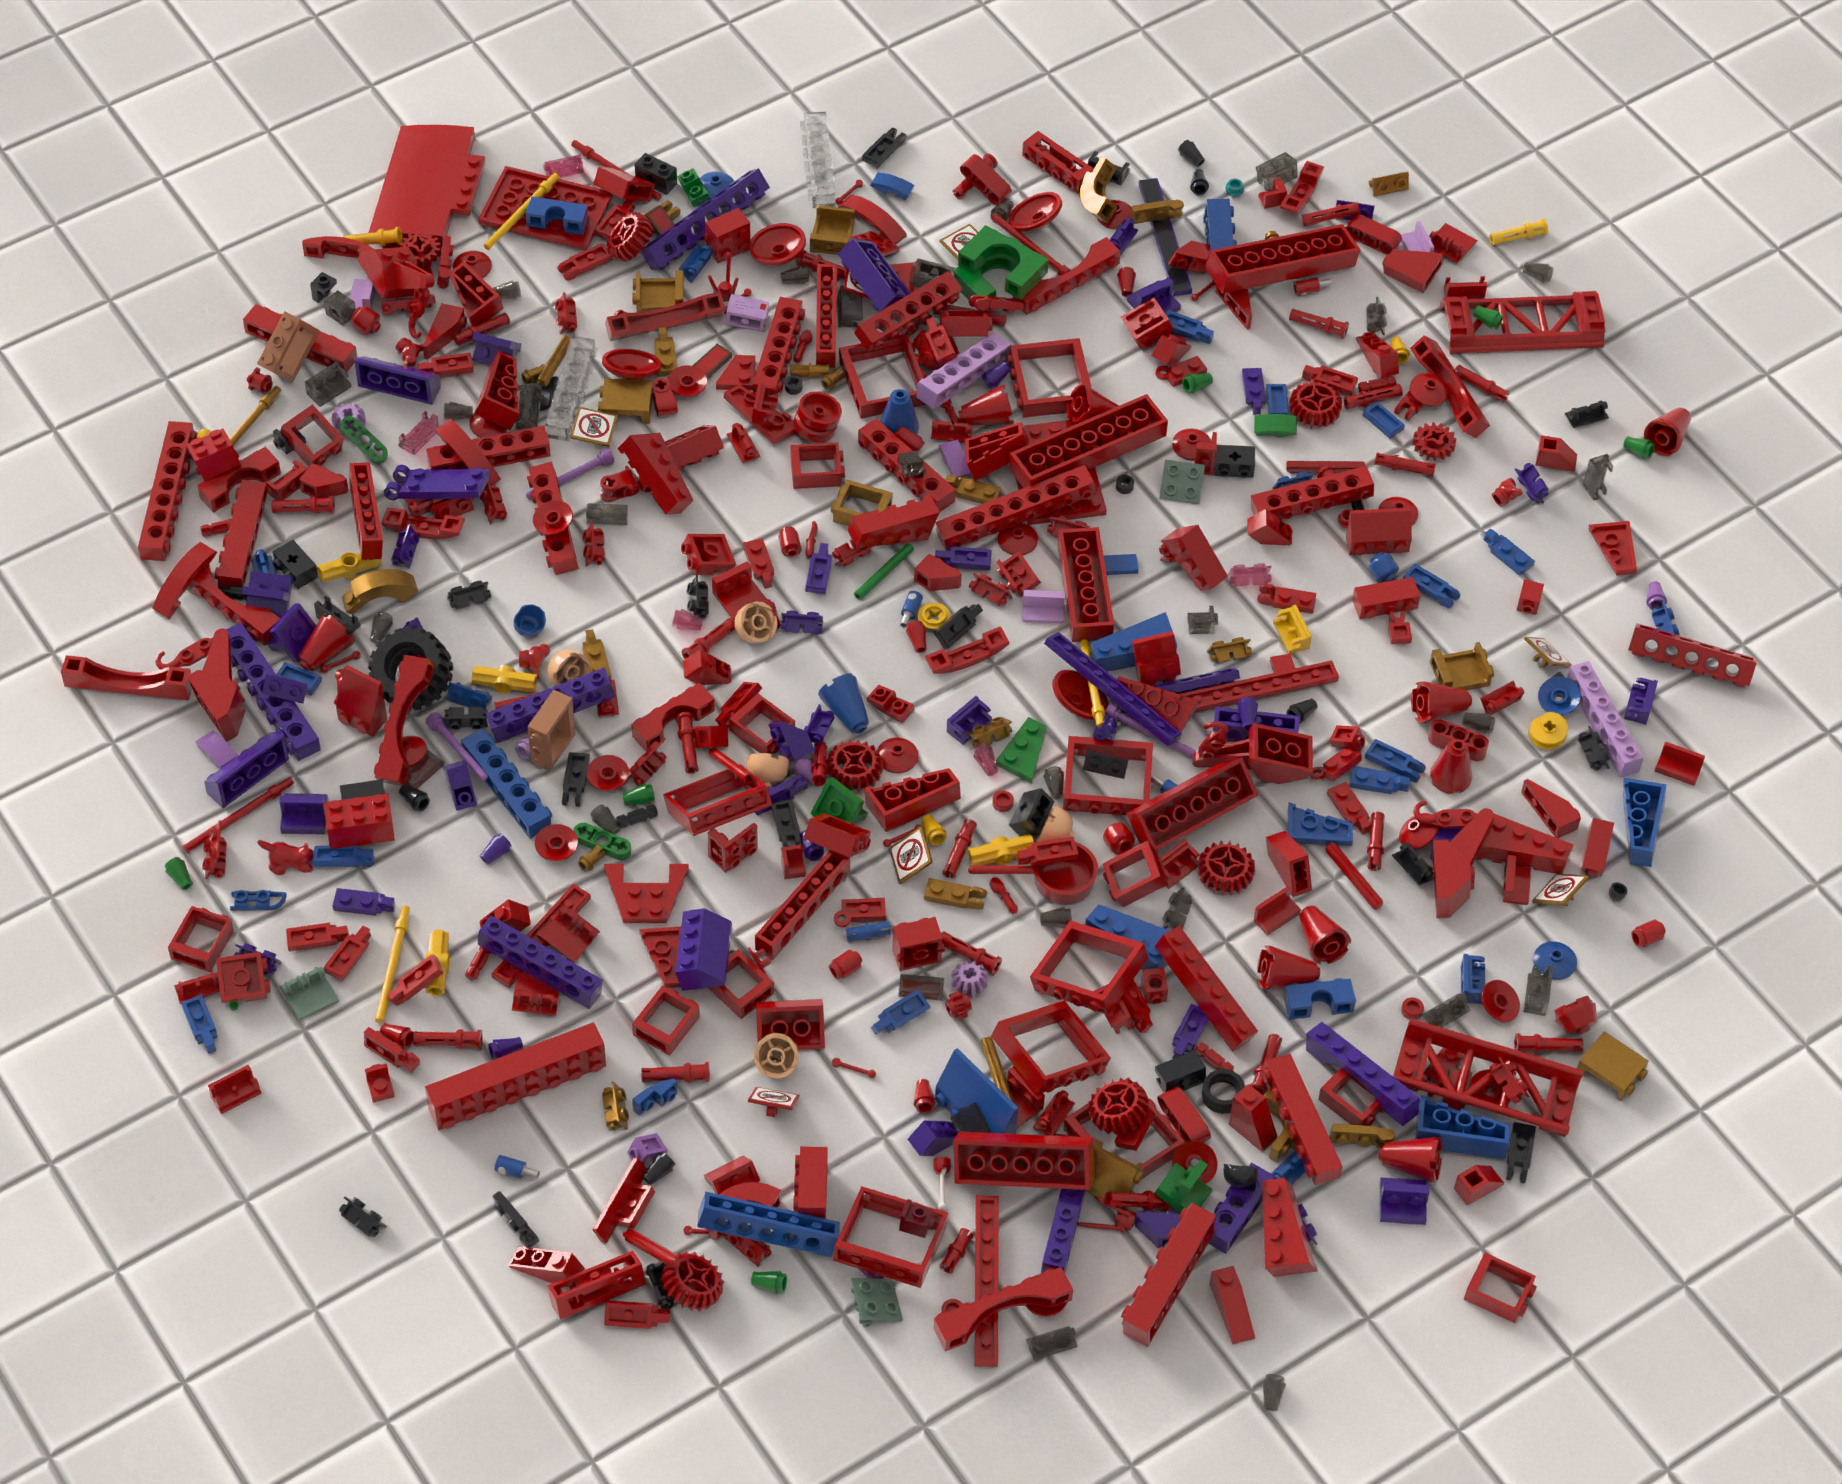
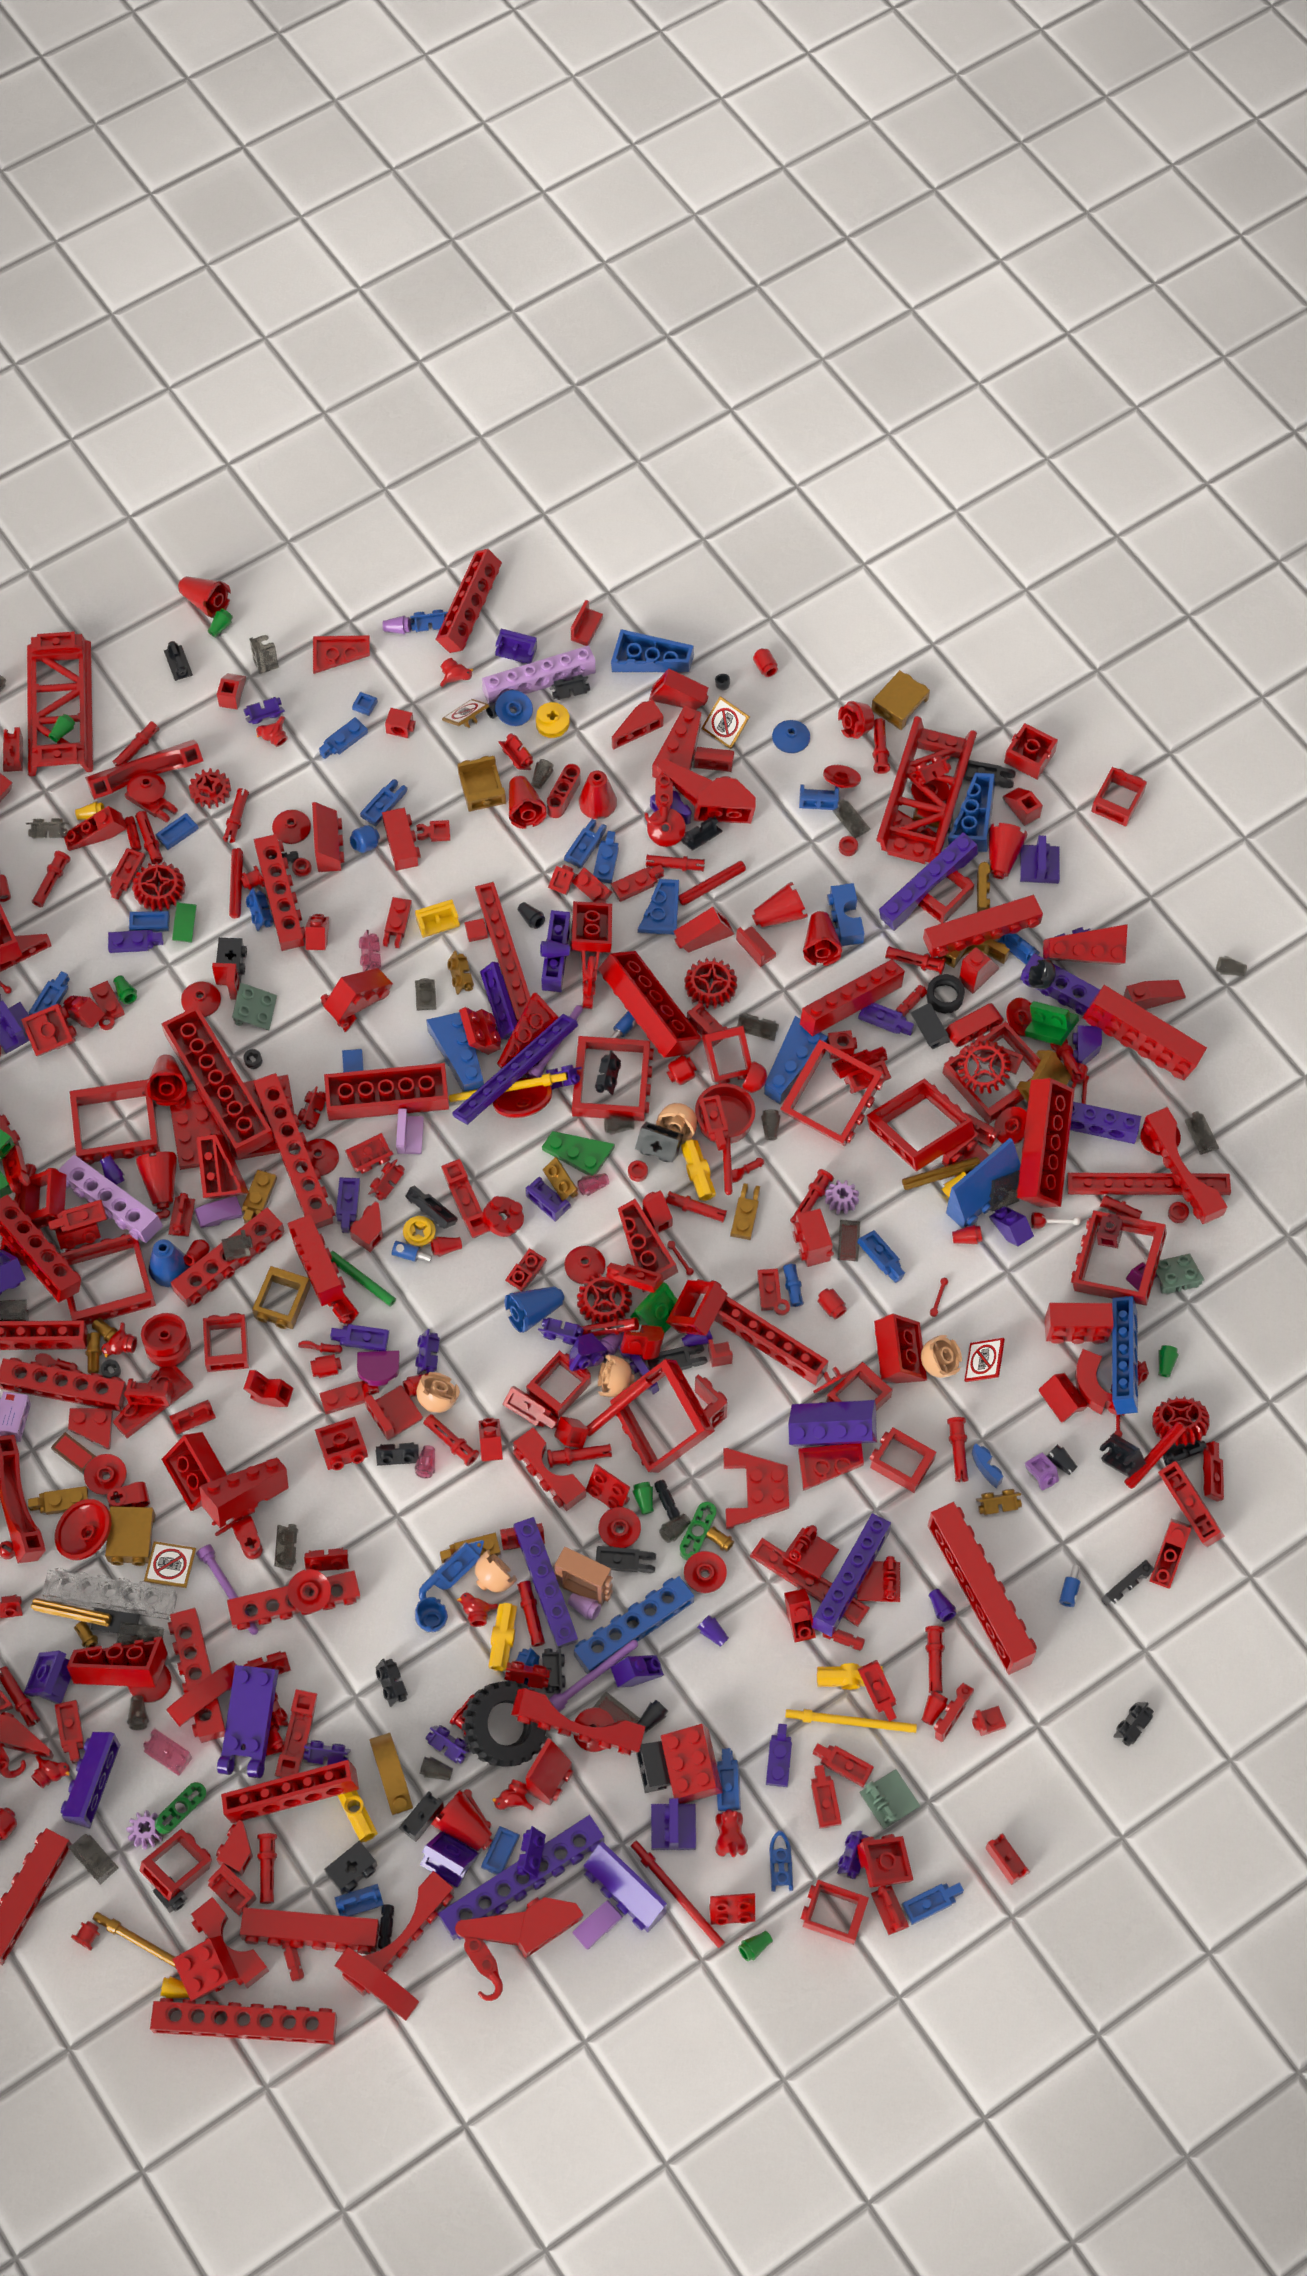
camera: 90 degrees left, 10 degrees up
red arch [61,655,192,701] -> none
dark purple bracket [242,571,293,617] -> none
nougat window [257,311,320,383] -> none
red bracket [593,1157,655,1243] -> none
piece [889,827,933,884] -> none
yellow cone [921,814,946,846] -> none
red gear [945,991,972,1020] -> none
clear smoke hinge [1523,965,1553,1016] -> none
none -> red animal [101,1322,137,1358]
none -> red brick [243,1370,294,1407]
none -> blue tile [352,692,378,716]
none -> magenta tile [357,1350,400,1386]
none -> blue plate [419,1540,484,1603]
none -> red animal [440,658,473,688]
none -> red plate [483,1196,524,1237]
none -> red hinge [504,1661,550,1689]
none -> red hinge [607,1263,664,1293]
none -> red brick [620,1325,664,1359]
none -> red slope [643,1190,673,1234]
none -> red hair [742,1061,767,1093]
none -> red brick [1004,723,1058,780]
none -> black hinge [1099,1433,1146,1477]

